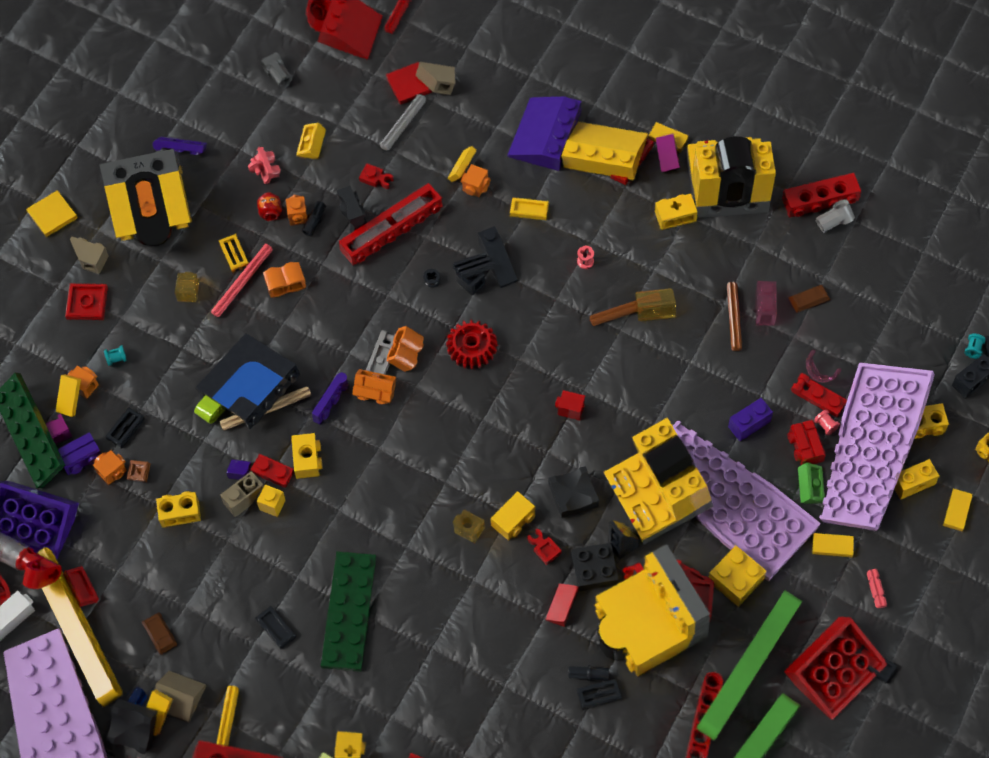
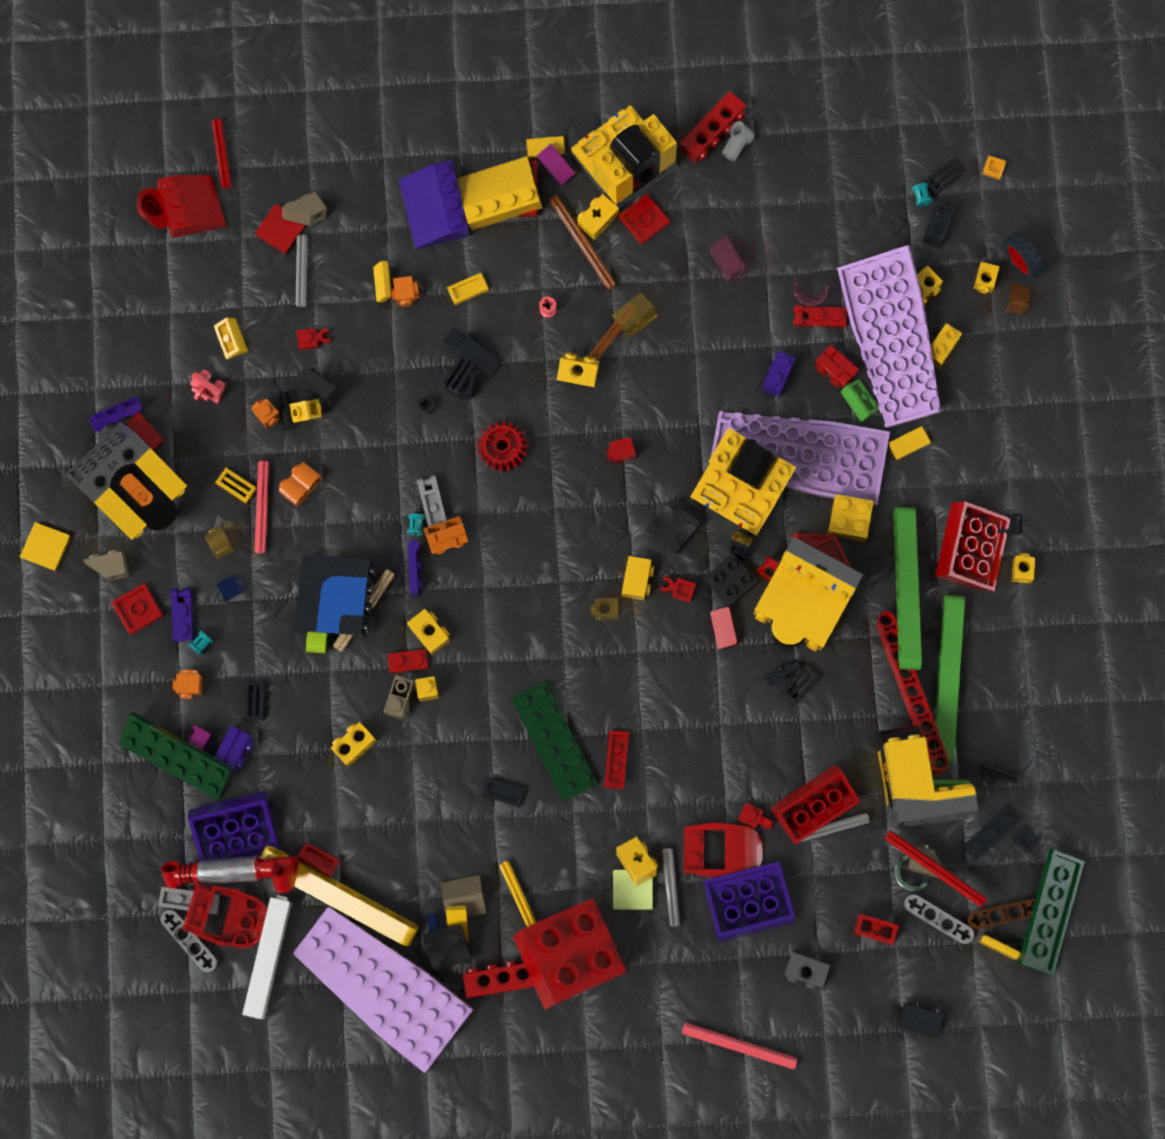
camera: 30 degrees left, 15 degrees up
yellow tile [55,374,81,417] -> none
orange brick [93,450,127,485] -> none
dark orange tile [126,460,151,482] -> none
reddish brown tile [142,612,178,655] -> none
dark purple slope [226,460,251,480] -> none
red head [257,192,282,221] -> none
dark grey piece [260,52,292,87] -> none
red piece [339,183,443,265] -> none
orange brick [387,326,424,372] -> none
dark orange axle [727,282,742,351] -> none
reddish brown tile [788,284,831,313] -> none
coral bush [814,410,840,435] -> none
coral axle [867,569,887,608] -> none
yellow tile [943,488,973,531] -> none
none -> red tile [125,412,165,450]
none -> dark purple plate [171,588,194,642]
none -> clear blue tile [216,576,243,602]
none -> yellow brick [289,399,322,423]
none -> teal bush [407,514,426,536]
none -> dark orange axle [550,195,616,290]
none -> yellow brick [557,352,600,387]
none -> red hinge [604,730,629,789]
none -> red tile [618,194,671,246]
none -> yellow brick [1011,553,1035,584]

